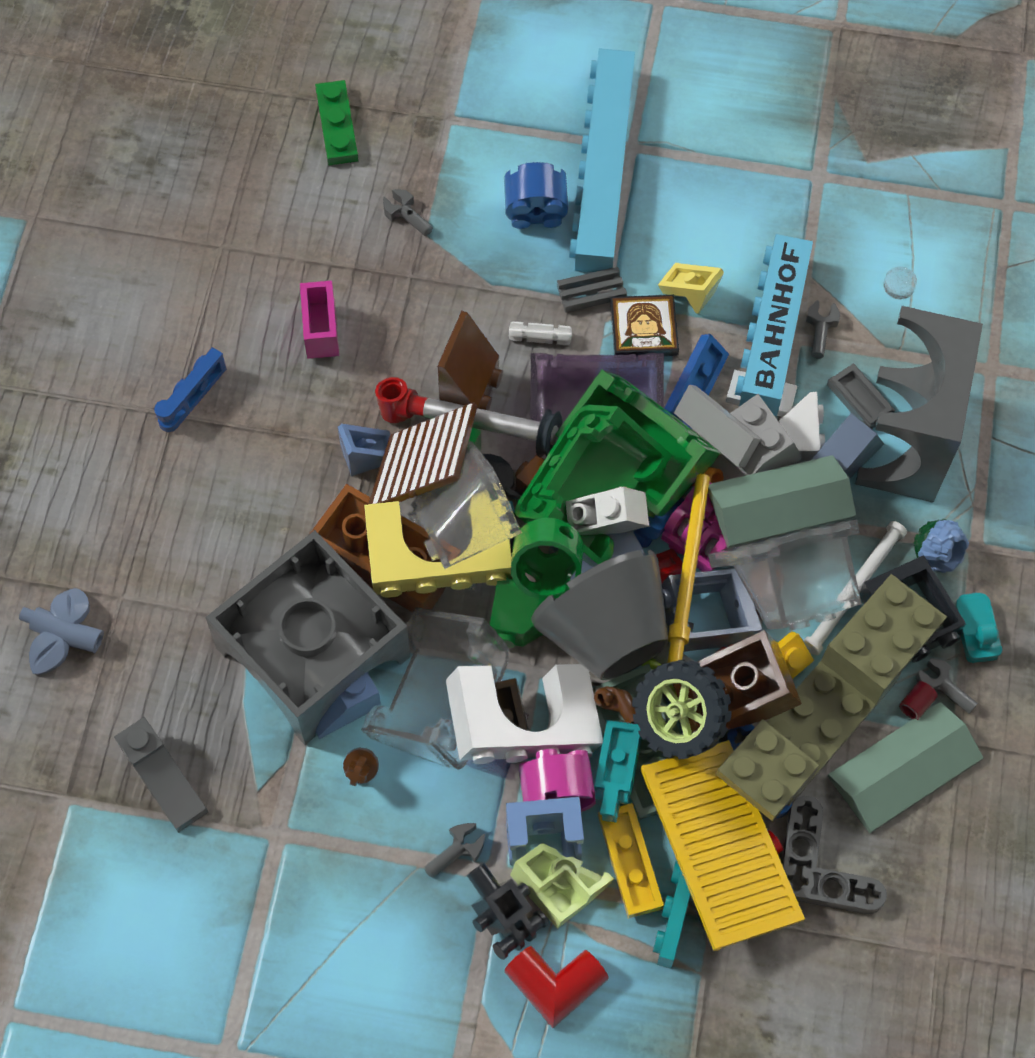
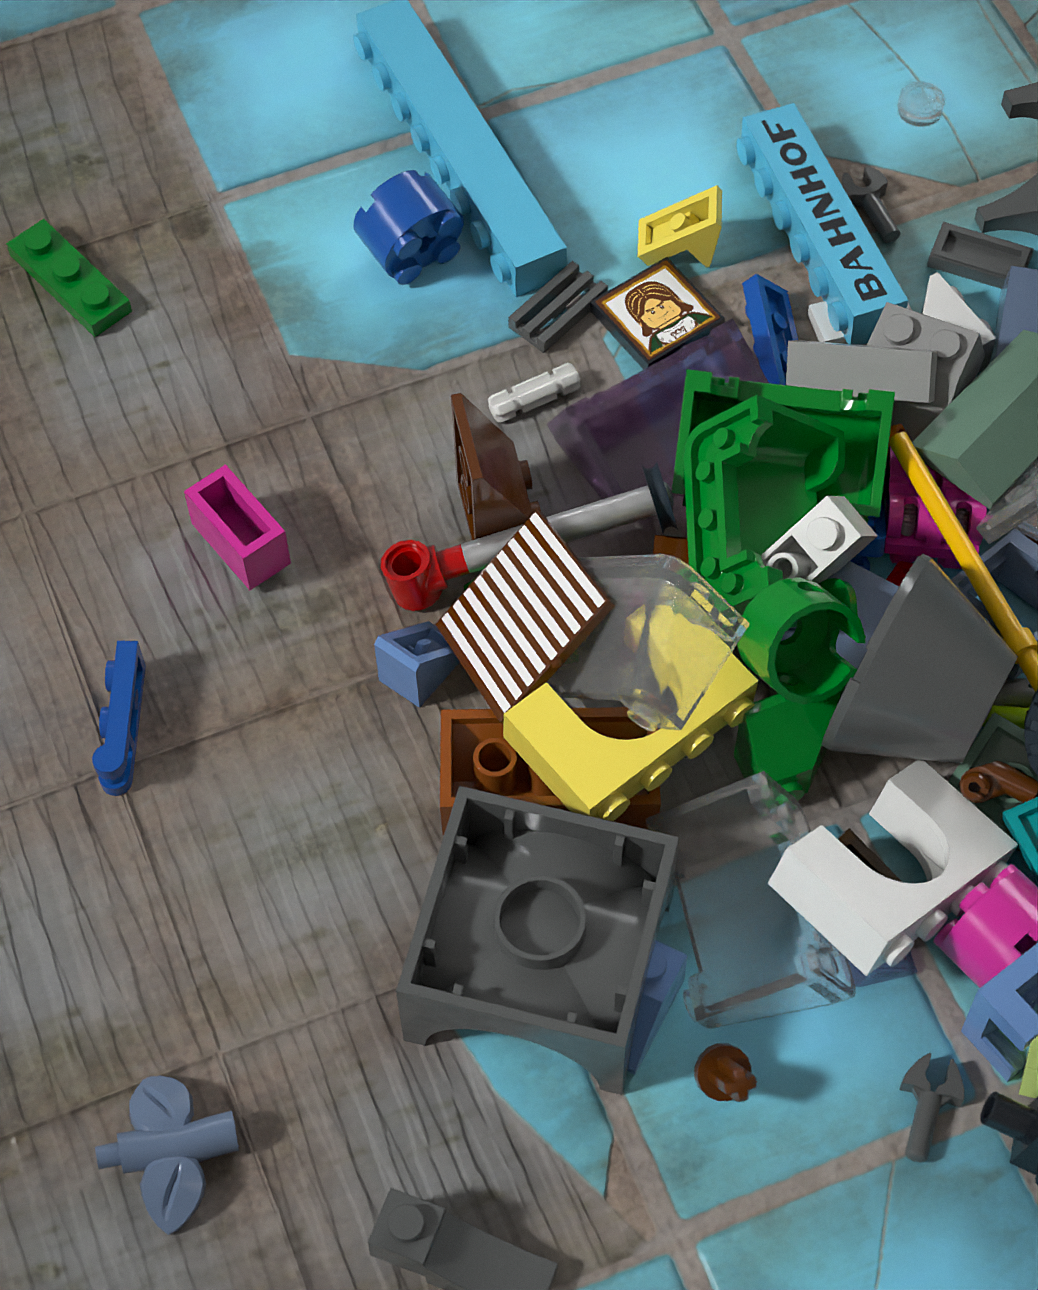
camera: 30 degrees left, 5 degrees down
dark grey bar [383,189,433,236] -> none

